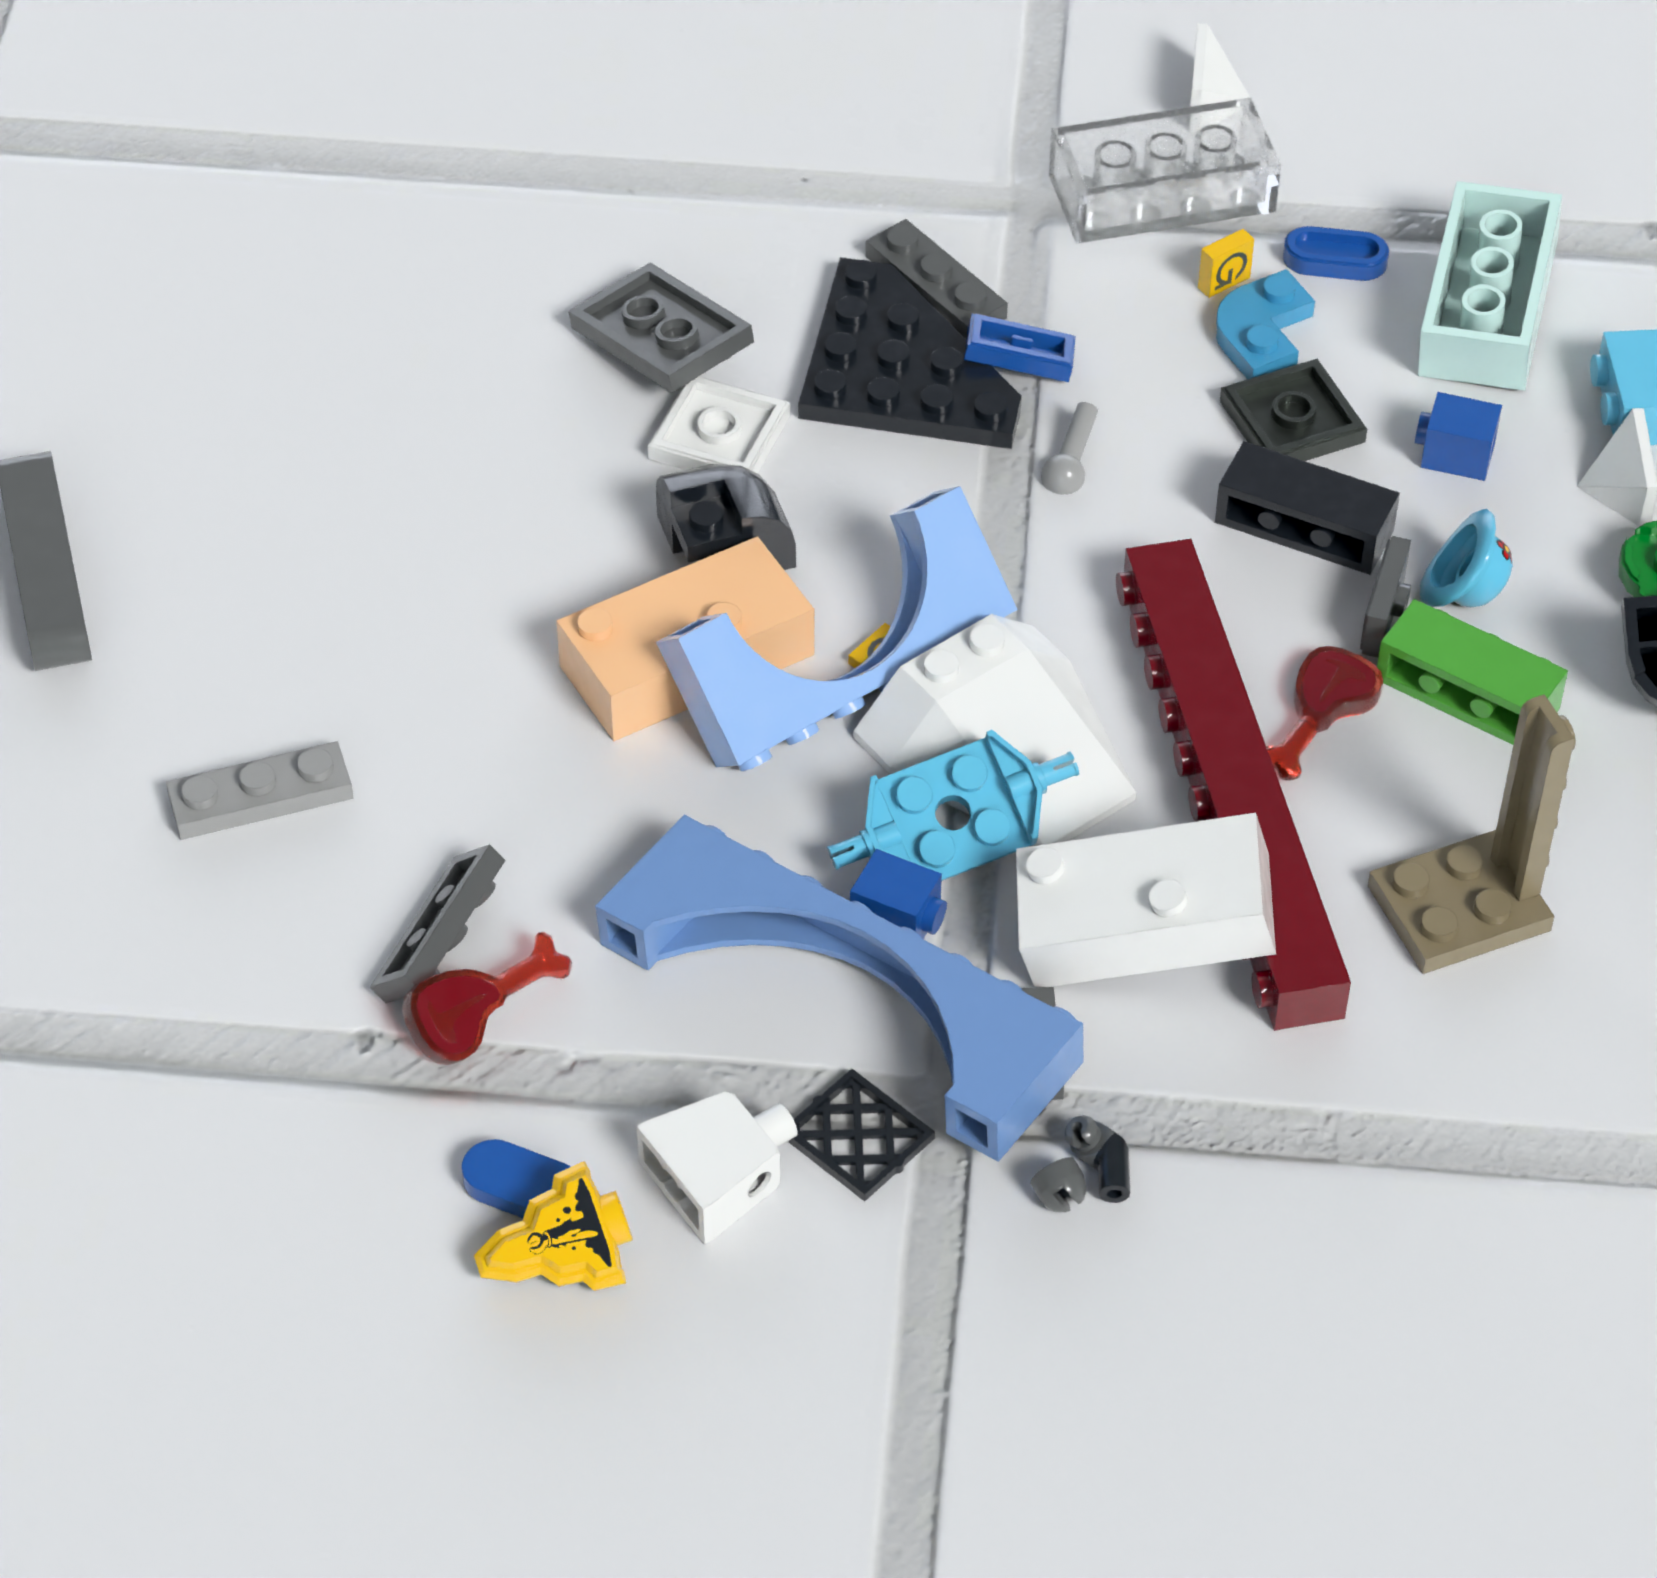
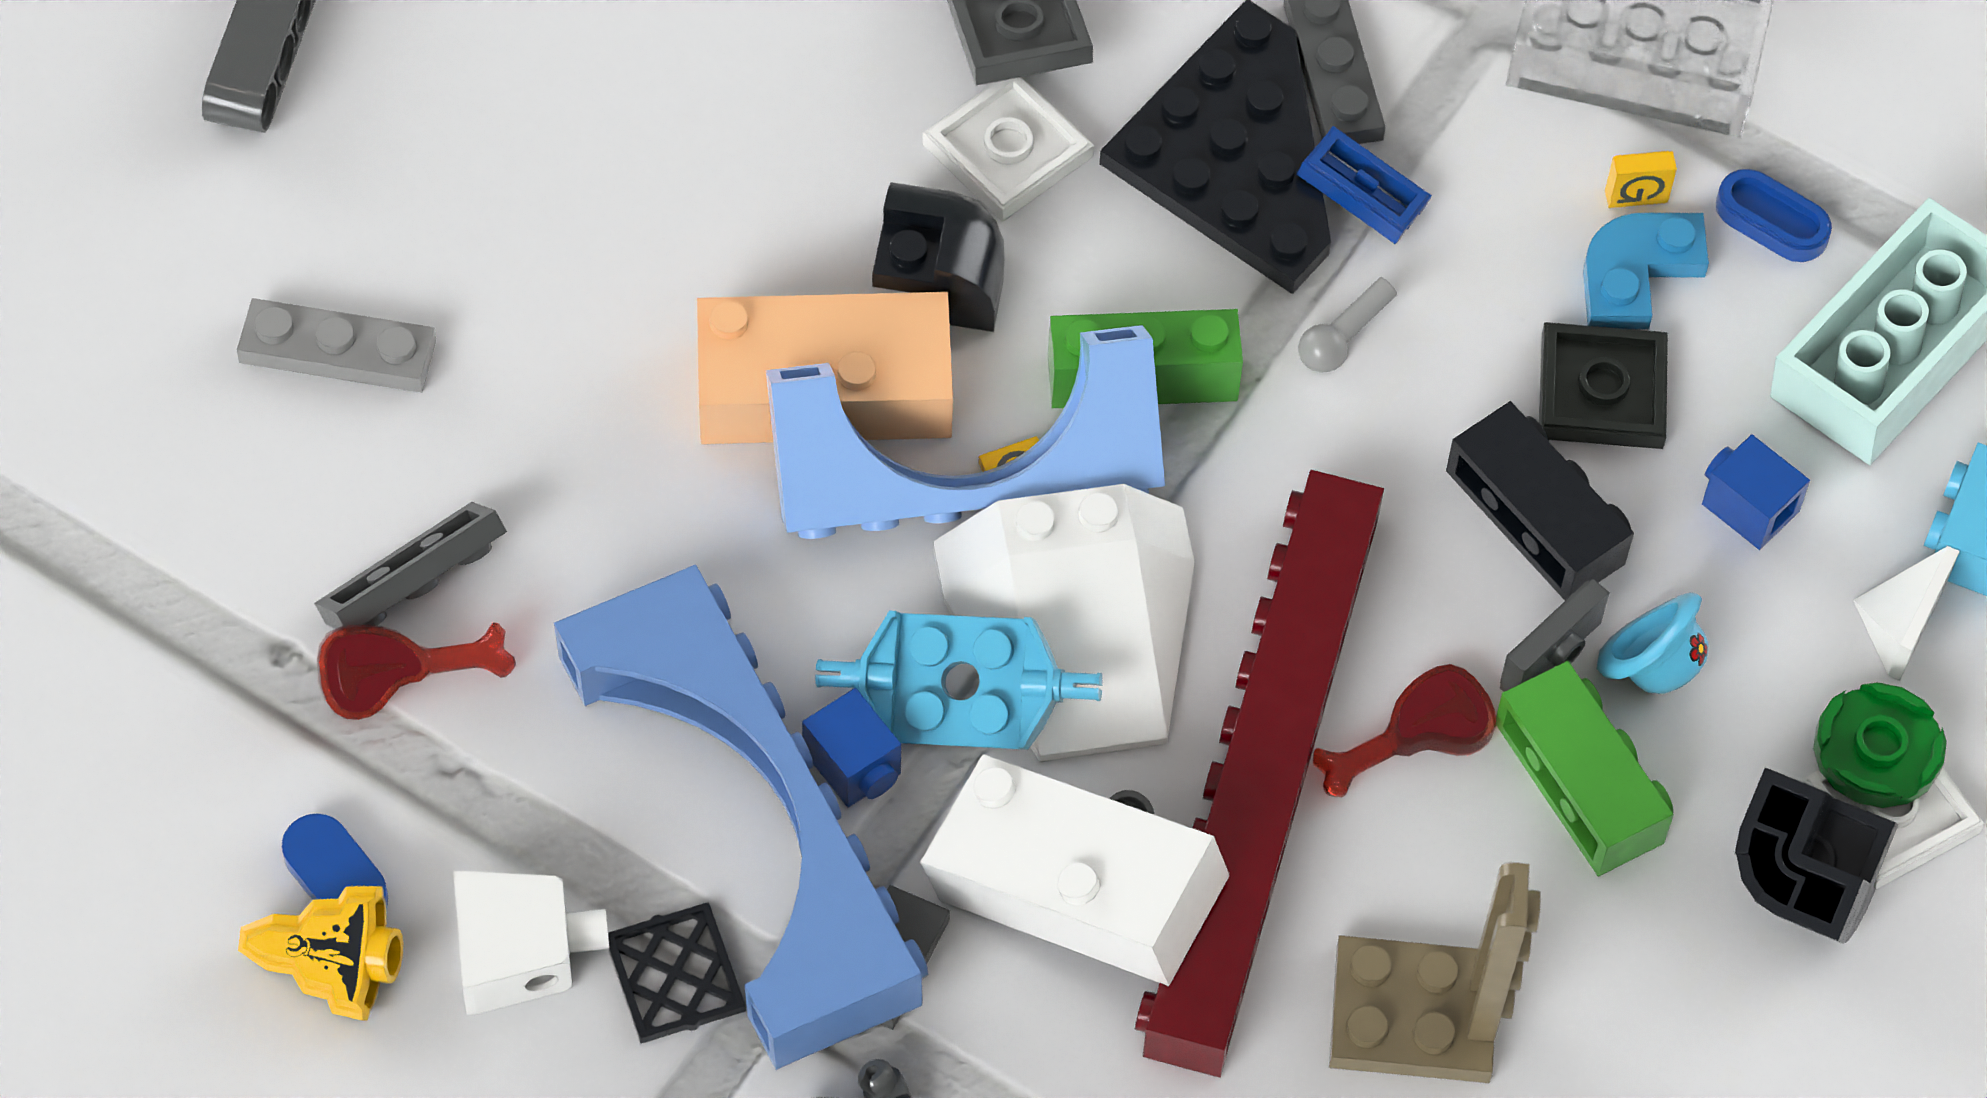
camera: 25 degrees right, 10 degrees up
none -> bright green brick [1048,309,1243,409]

